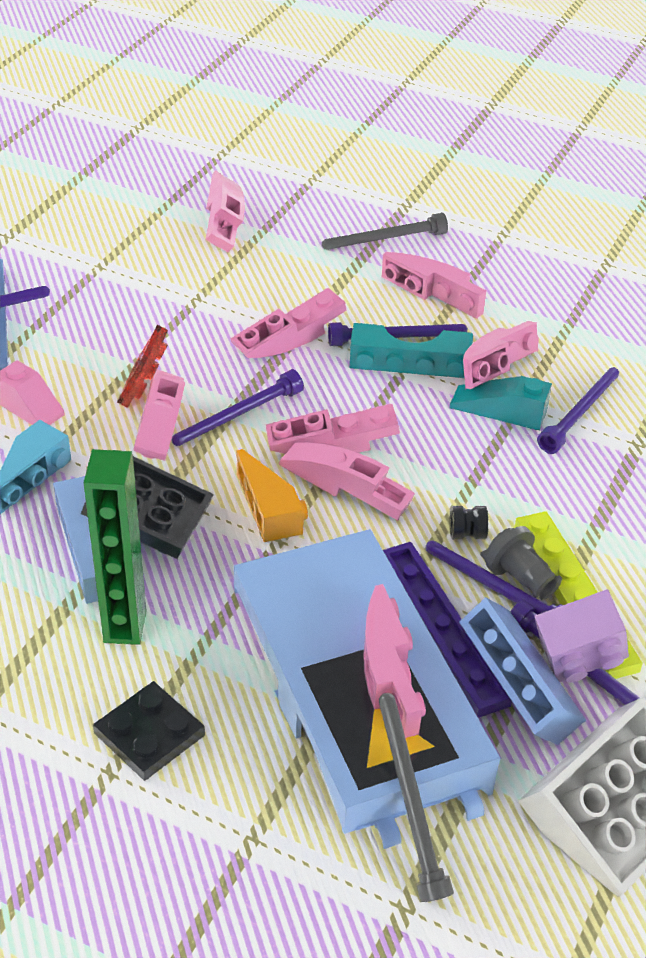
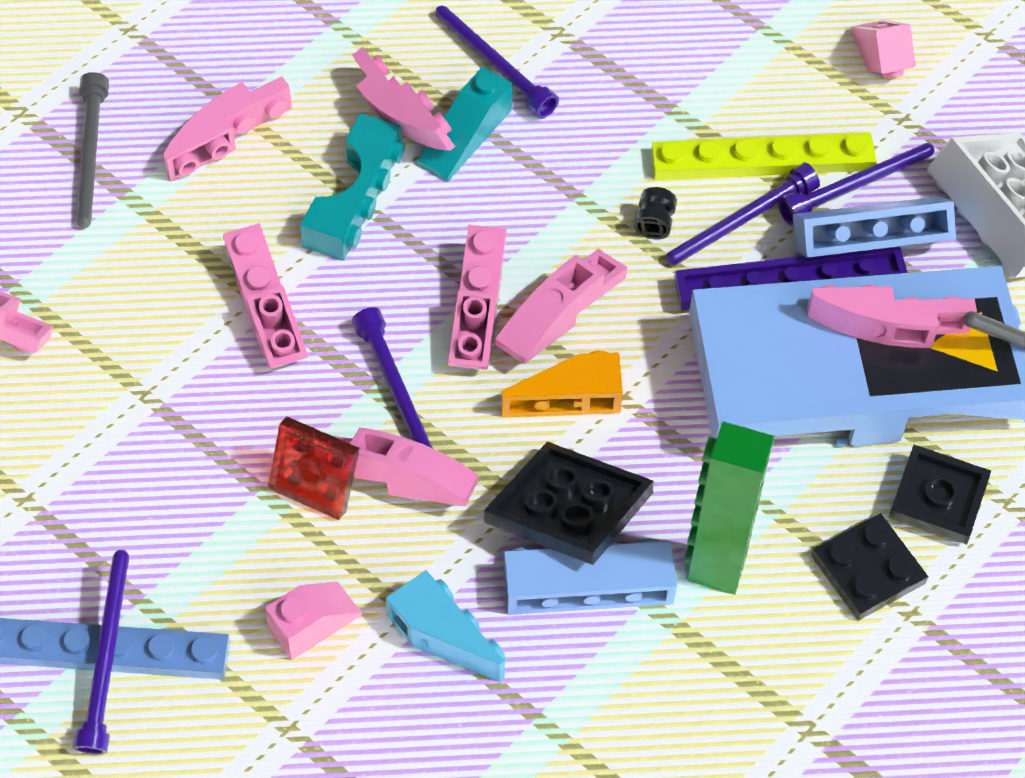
camera: 75 degrees left, 15 degrees up
dark purple piece [328,322,468,346] -> none
dark grey piece [480,526,562,601] -> none
lavender brick [534,589,629,683] -> none
none -> black plate [888,444,992,545]

